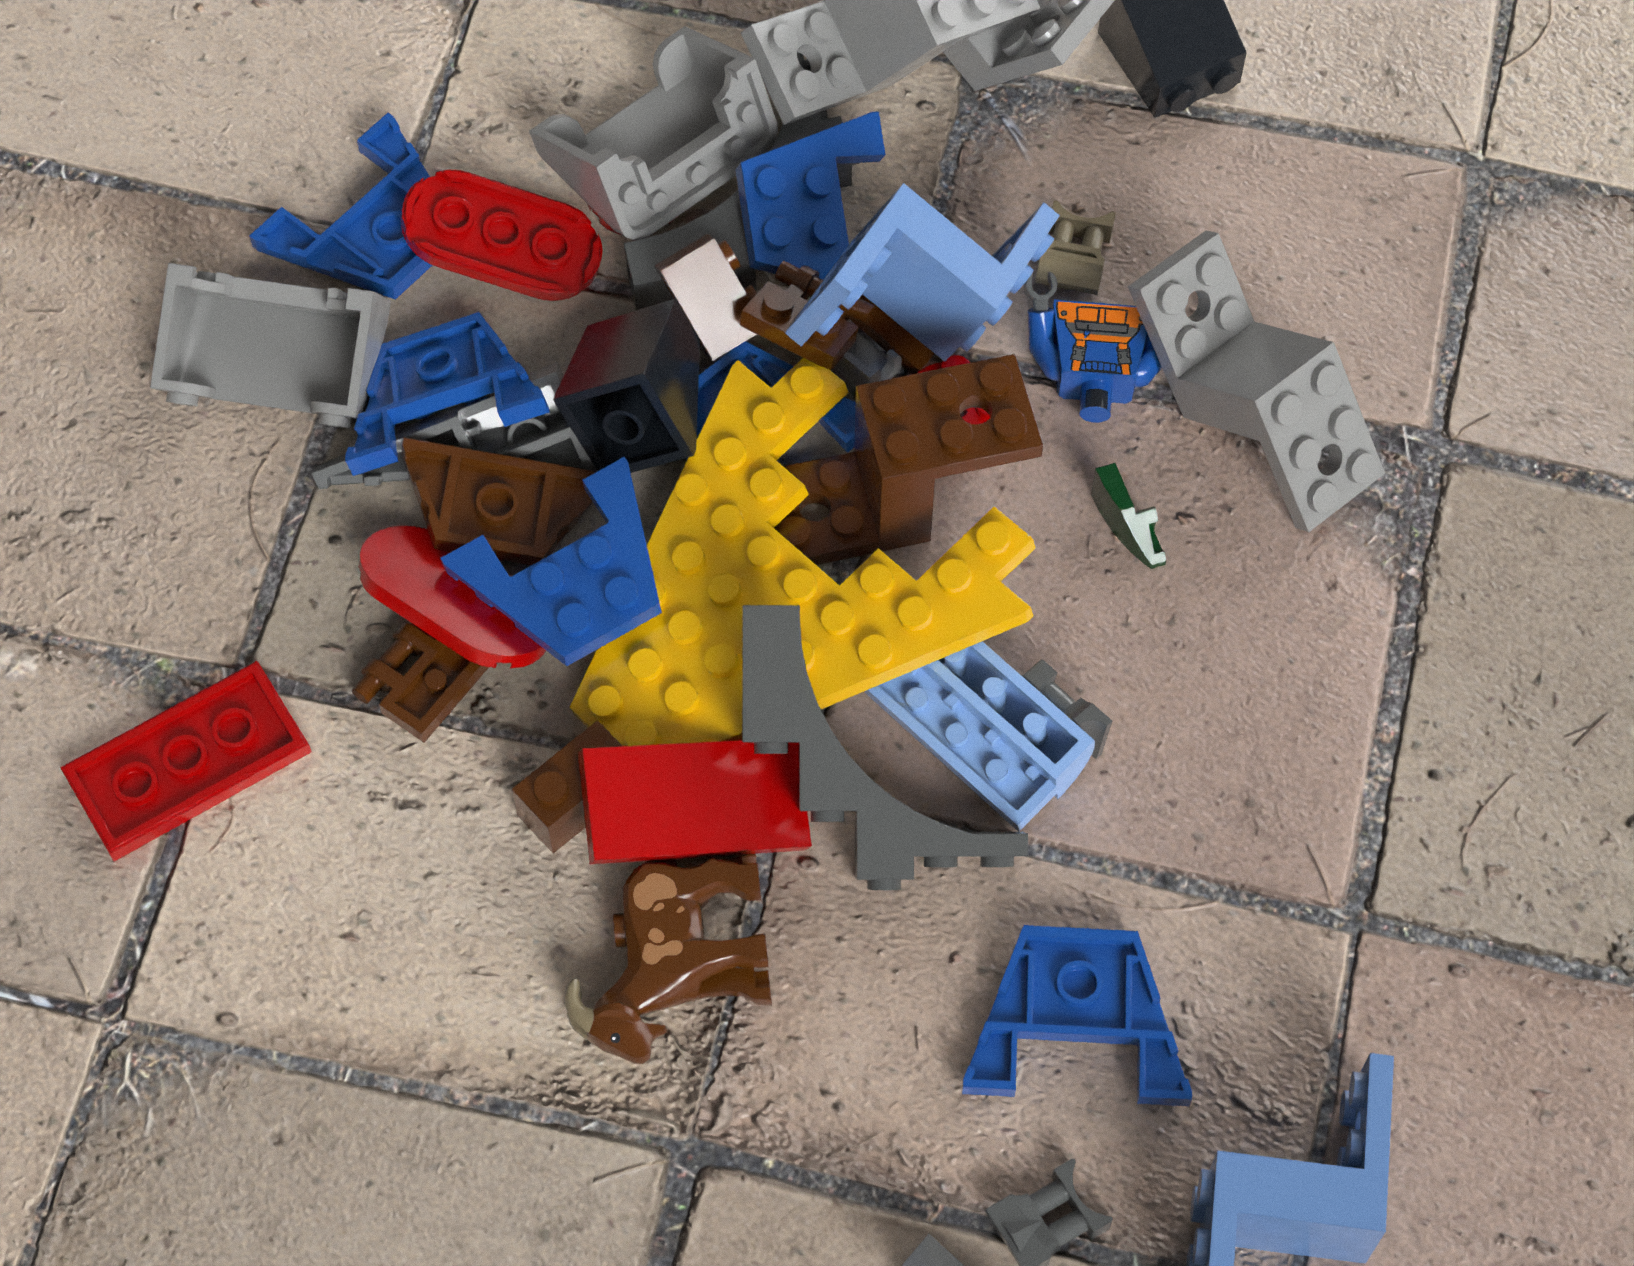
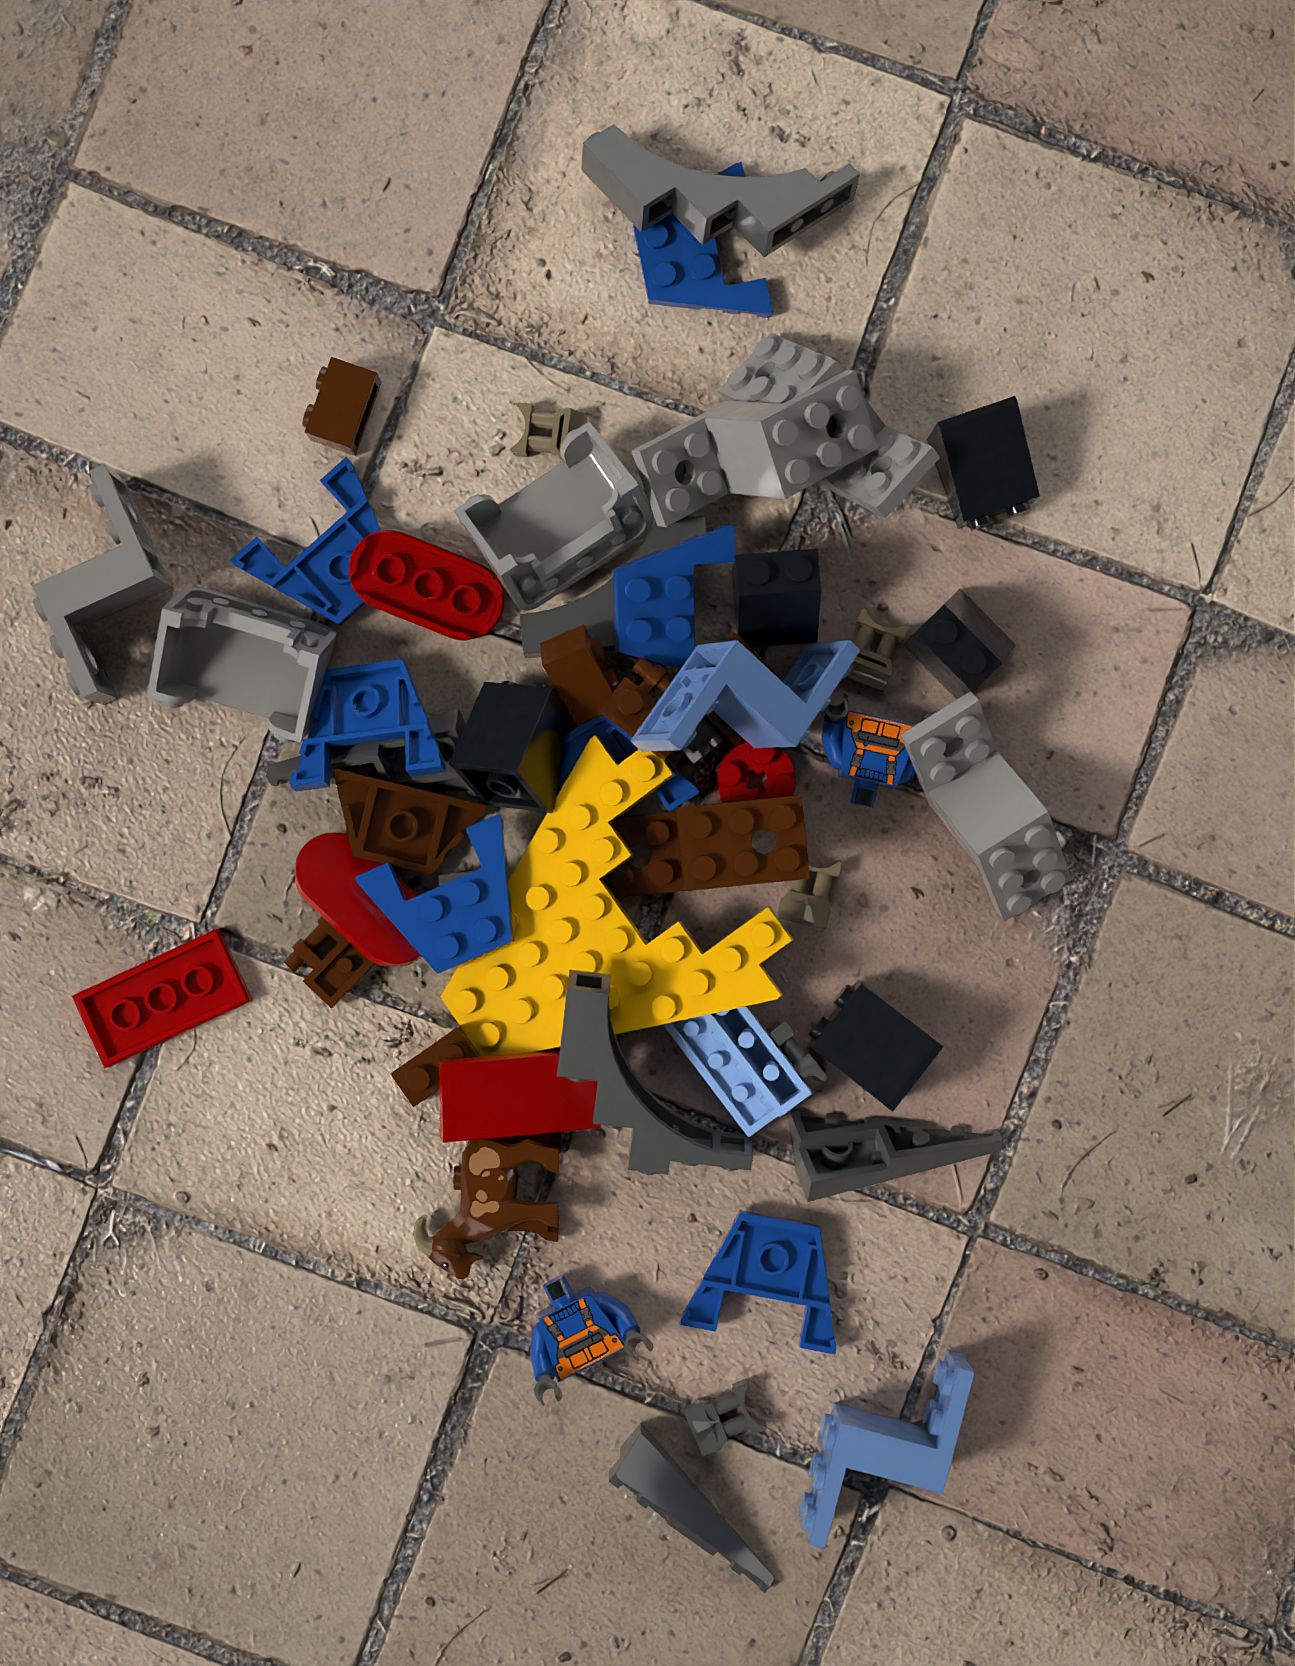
camera: 10 degrees right, 25 degrees up
dark green slope [1091,463,1166,569] -> none
none -> light grey bracket [32,464,173,705]
none -> reddish brown piece [302,357,382,456]
none -> dark tan piece [510,402,588,461]
none -> torso [530,1275,654,1406]
none -> black slope [732,548,821,648]
none -> dark tan piece [777,861,842,930]
none -> dark grey wedge [788,1110,1004,1202]
none -> black slope [808,982,944,1112]
none -> black slope [903,589,1016,699]

